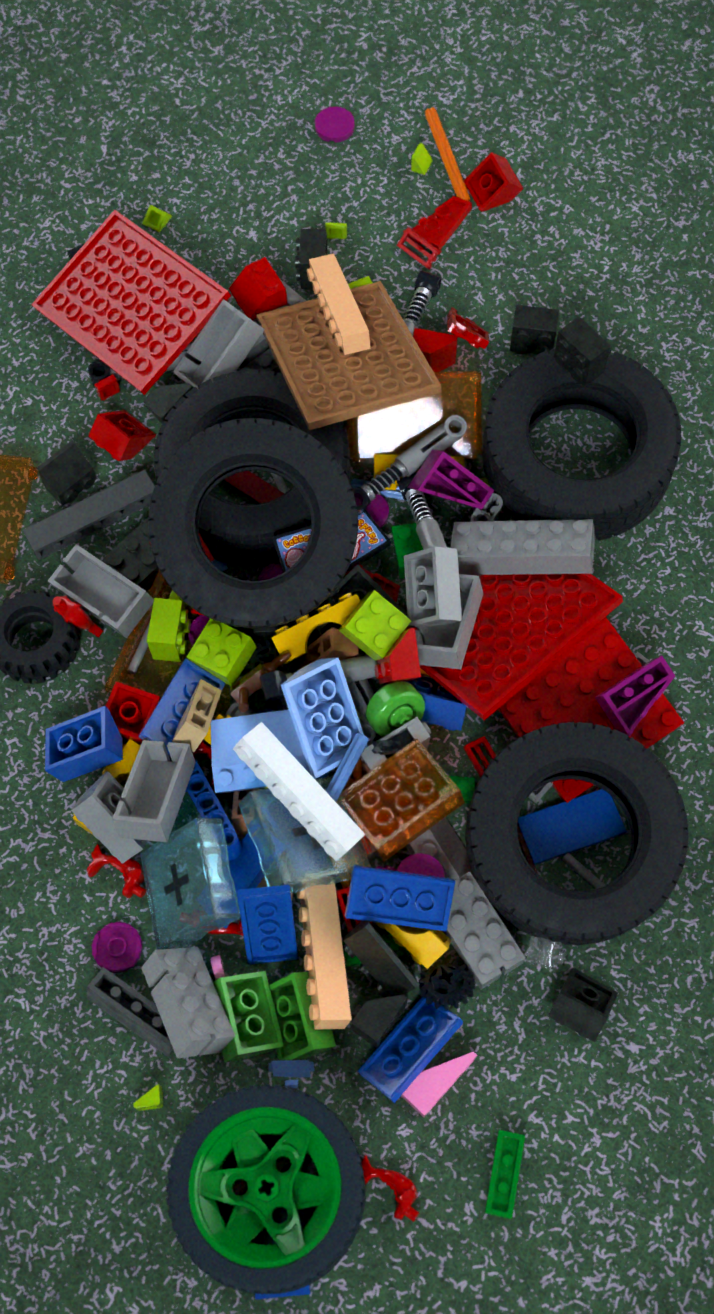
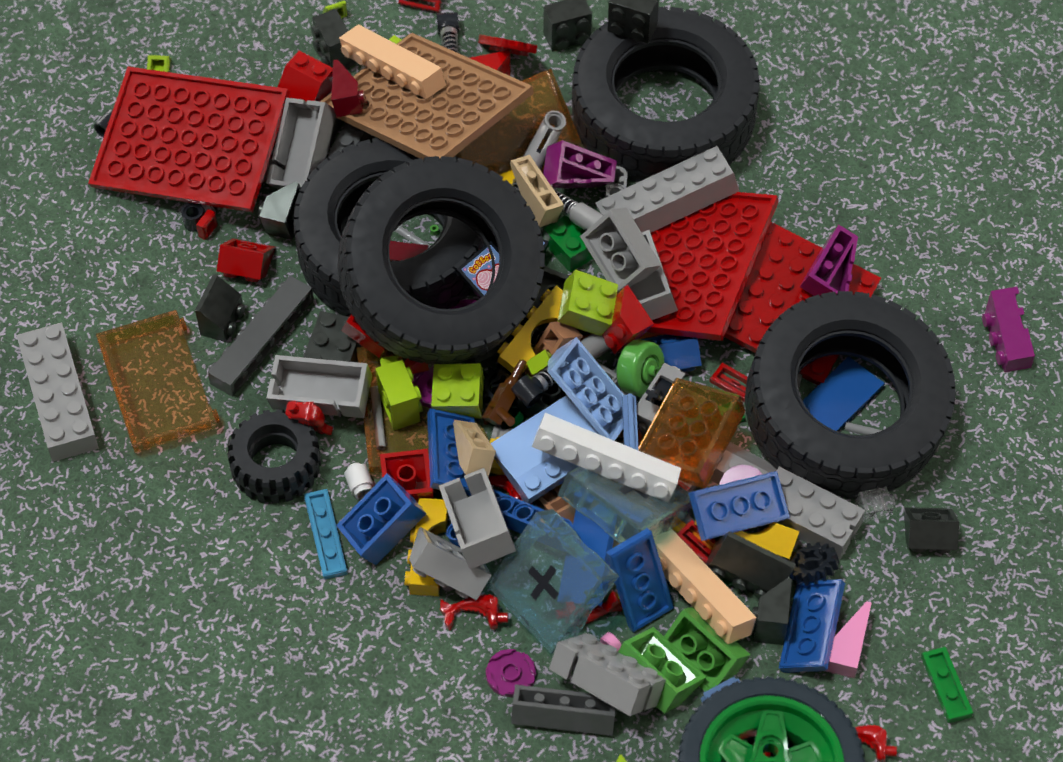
camera: 30 degrees left, 10 degrees down
none -> dark azure tile [304,489,348,580]
none -> dark red slope [331,59,366,117]
none -> white brick [344,463,374,500]
none -> tan slope [510,155,564,227]
none -> lime slope [527,350,552,375]

